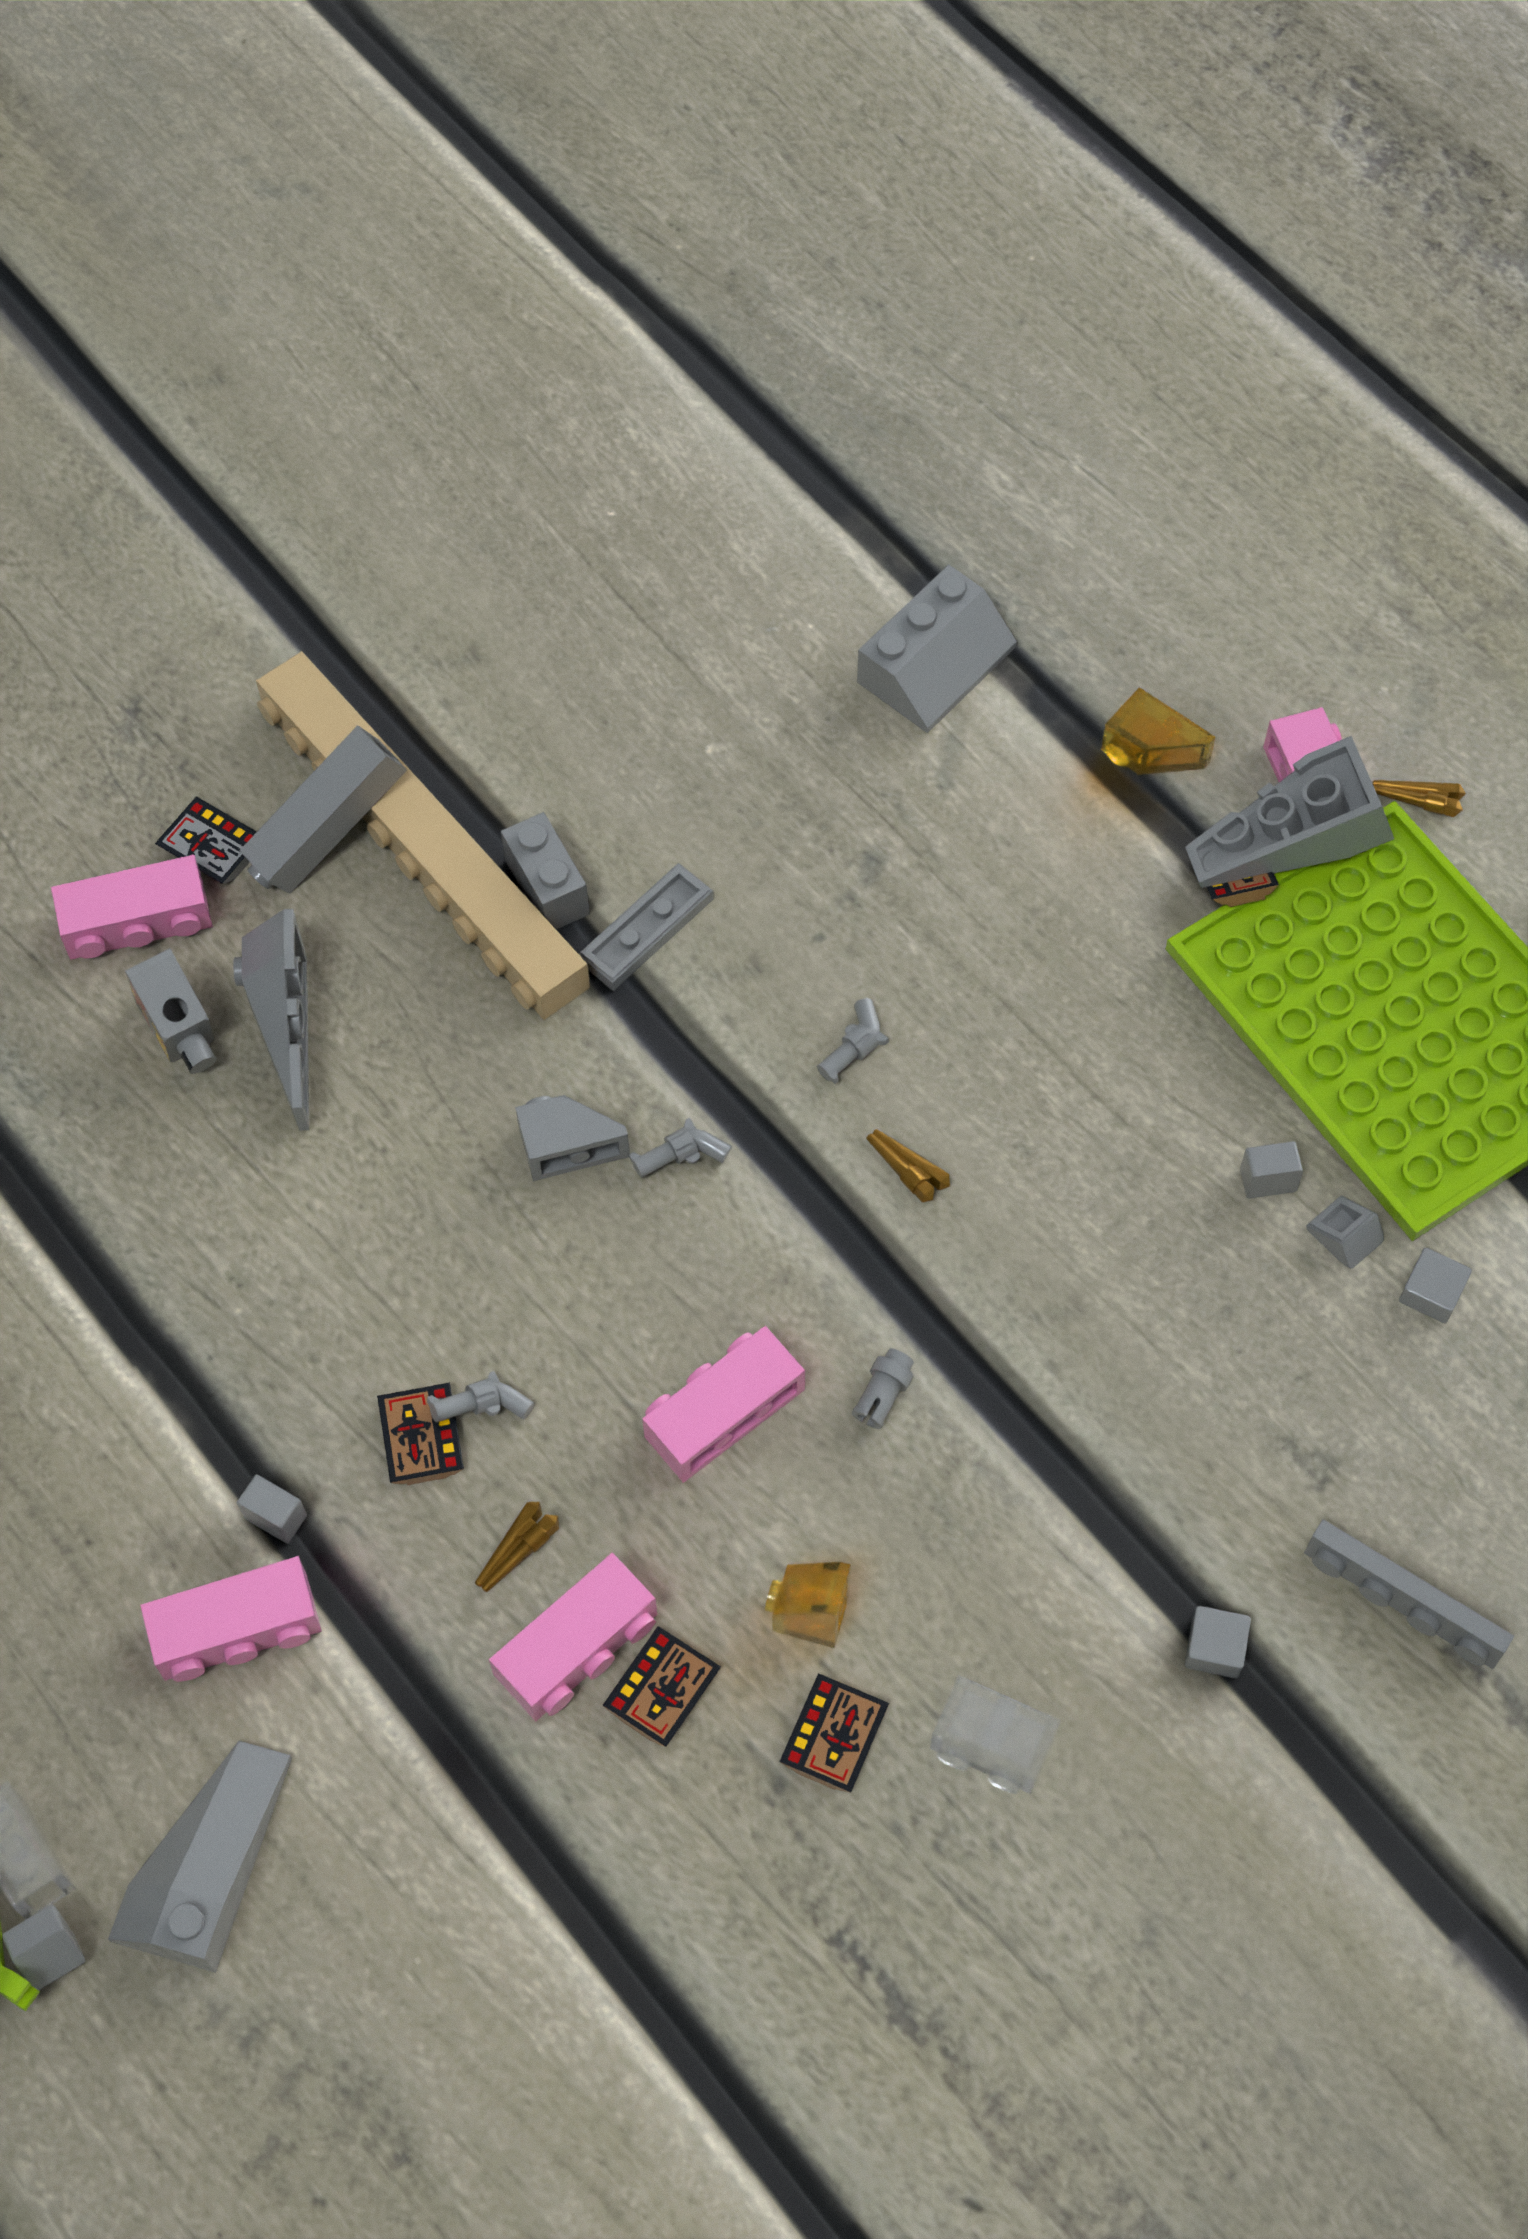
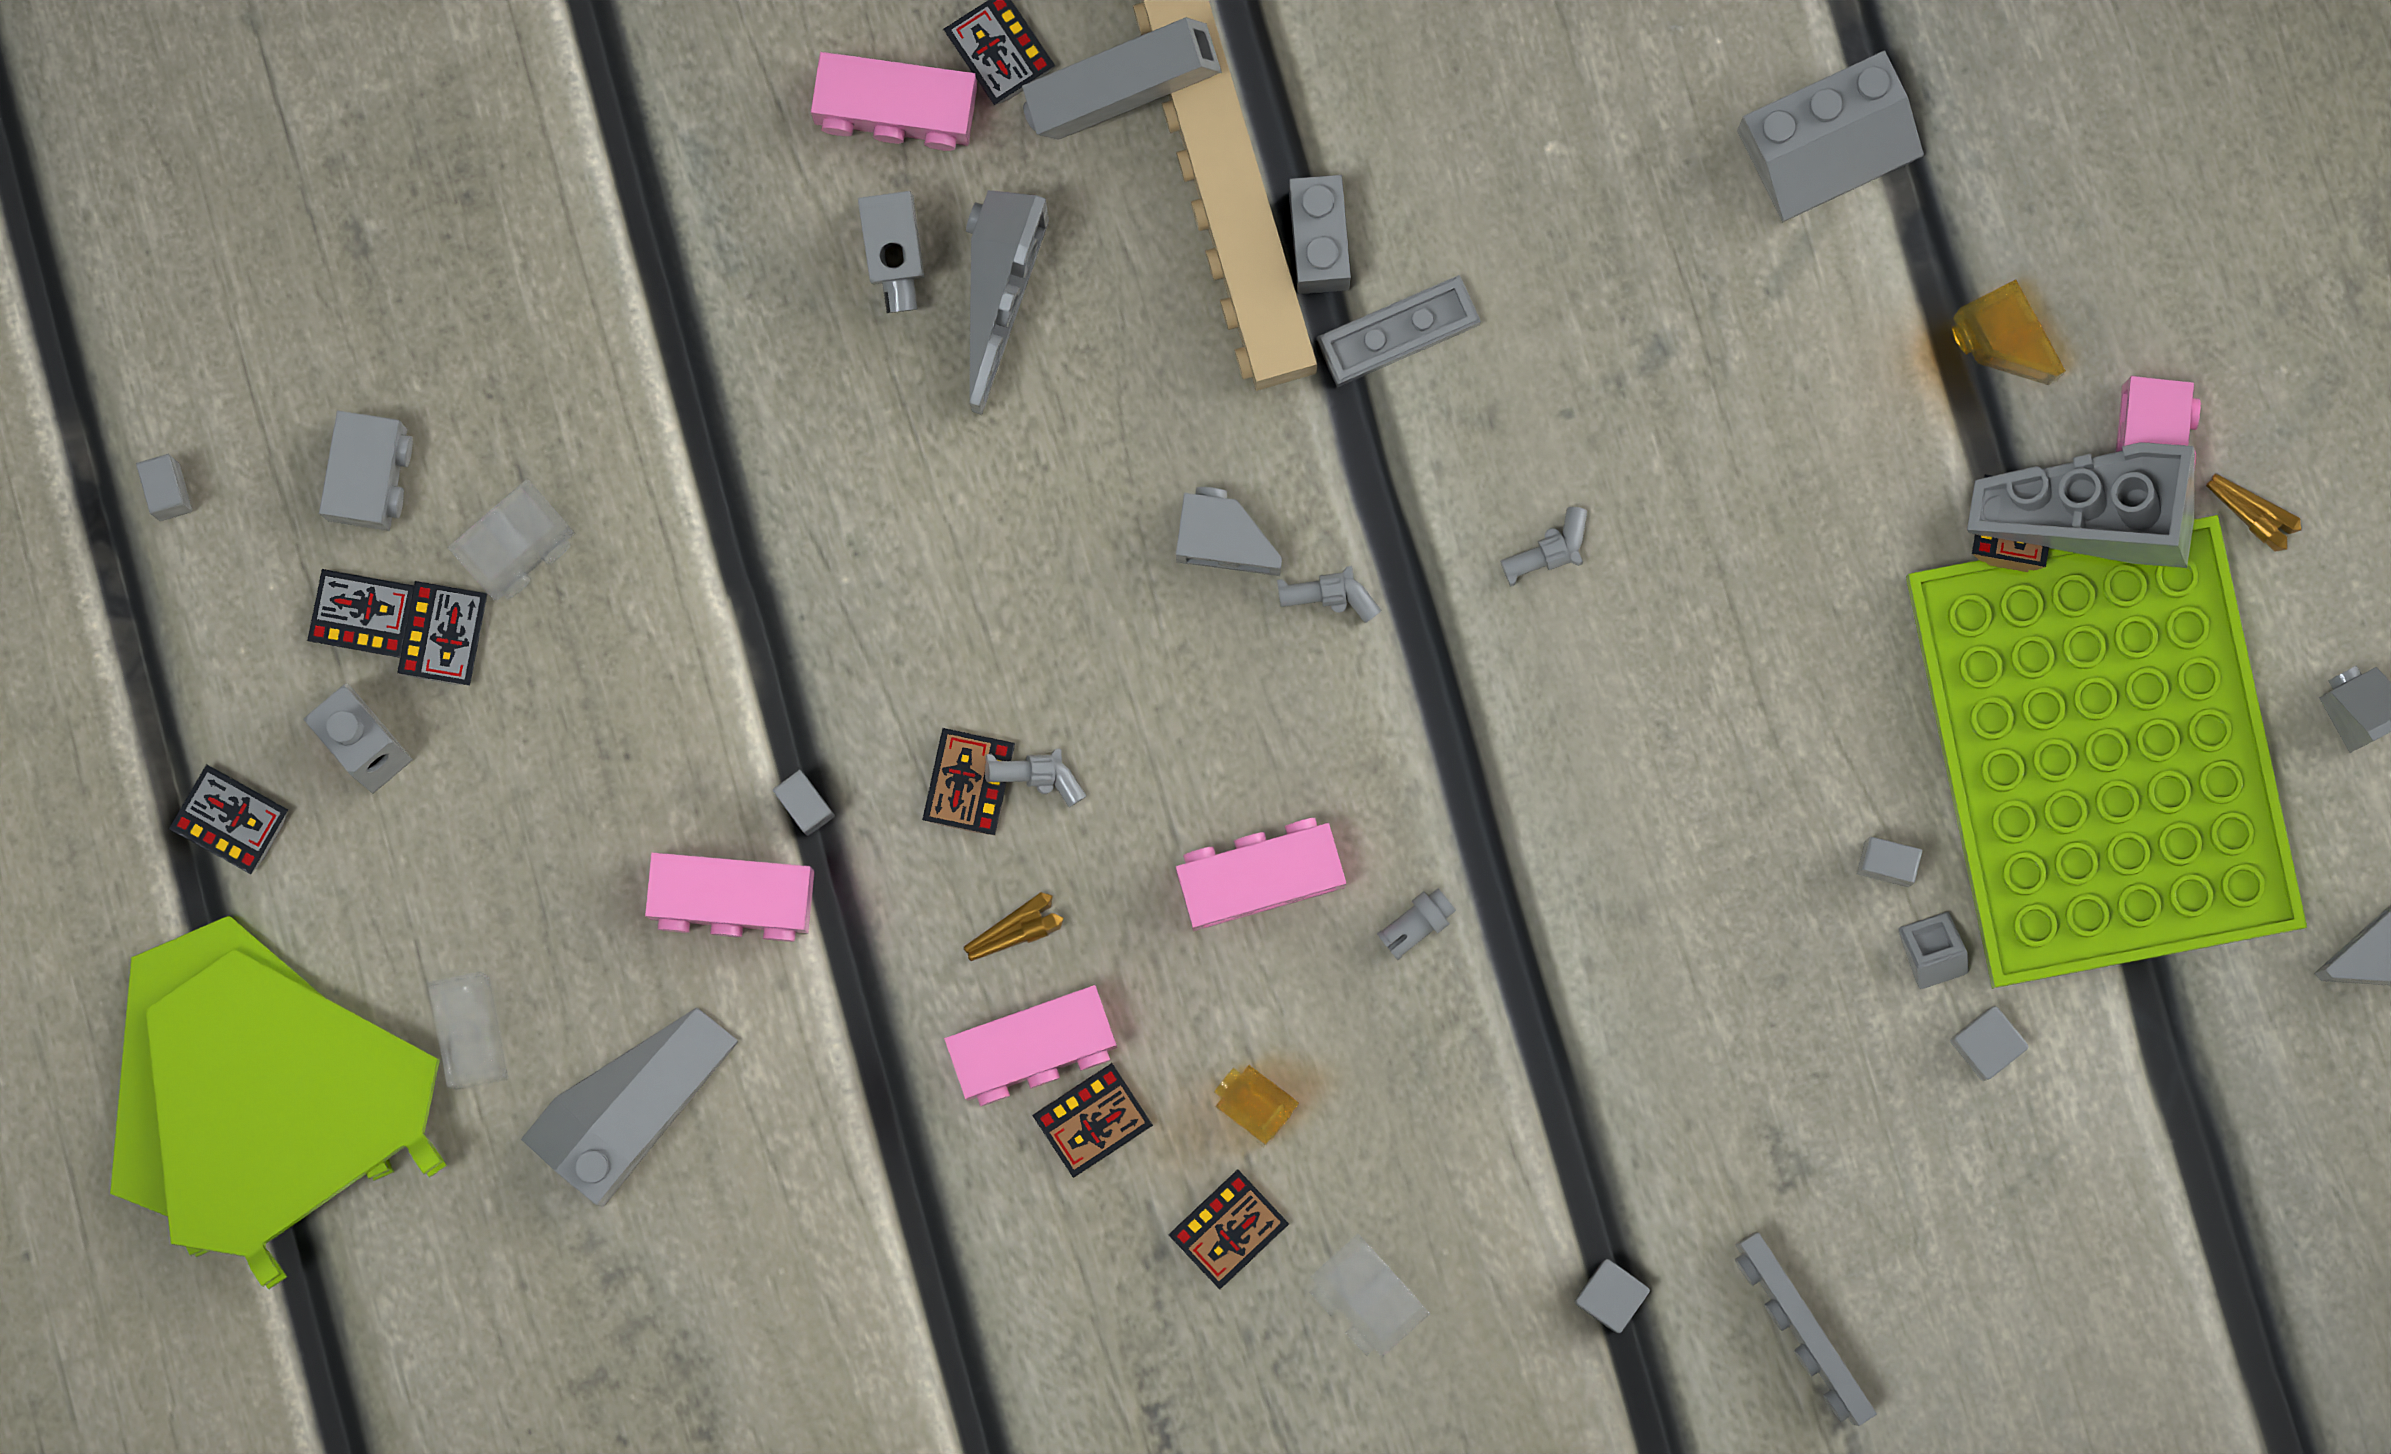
camera: 25 degrees right, 20 degrees up
light grey piece [2,1905,85,1990] -> none
pearl gold piece [866,1129,950,1202] -> none

